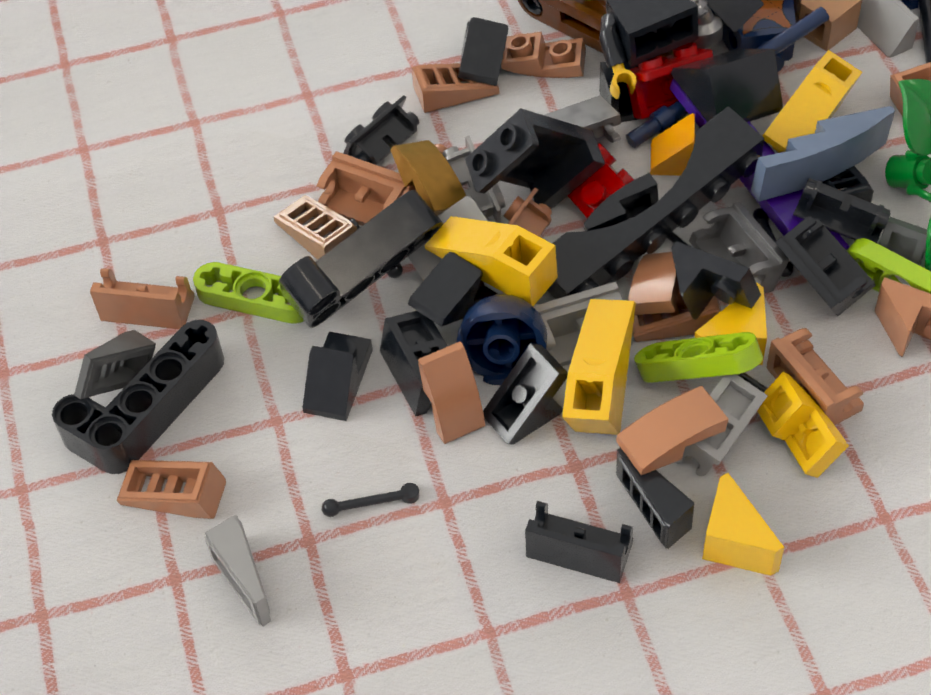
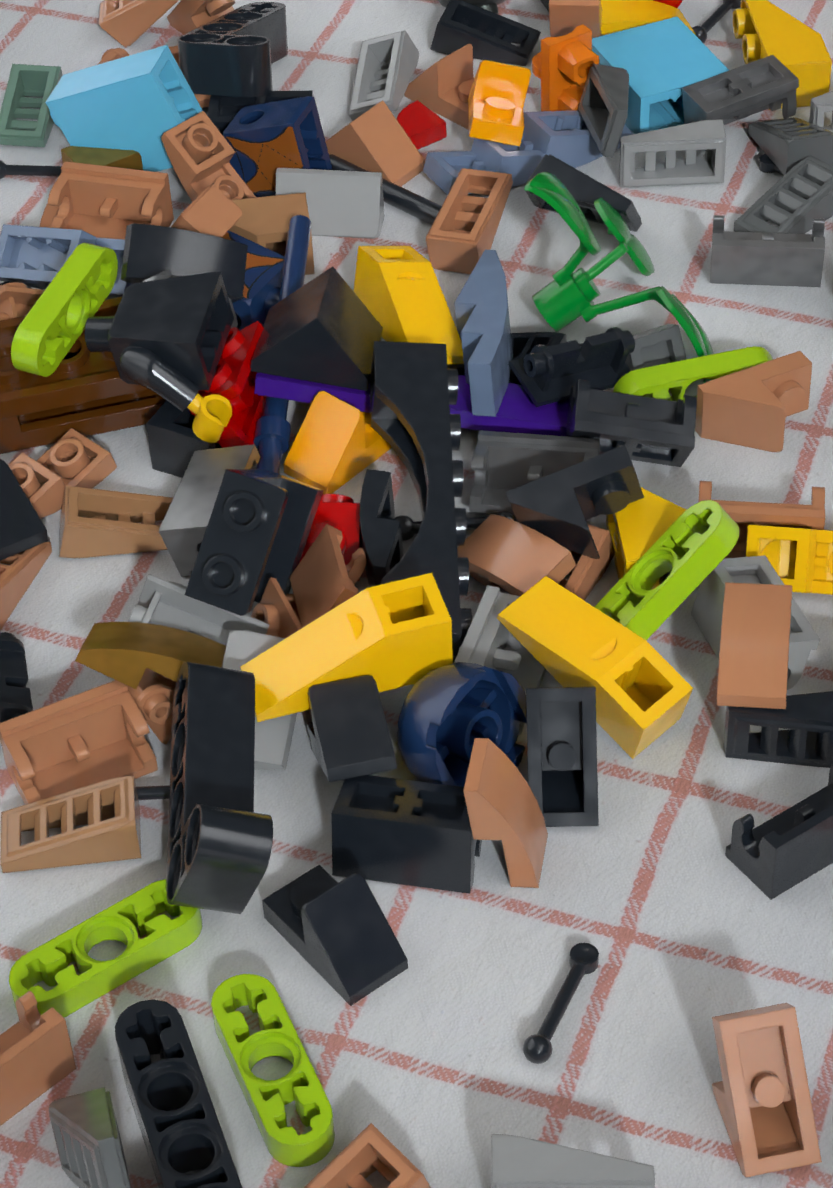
camera: 55 degrees left, 10 degrees down
none -> medium nougat slope [59,486,173,558]
none -> lime beam [211,974,335,1167]
none -> nougat hinge [290,524,366,628]
none -> nougat slope [712,1002,822,1177]

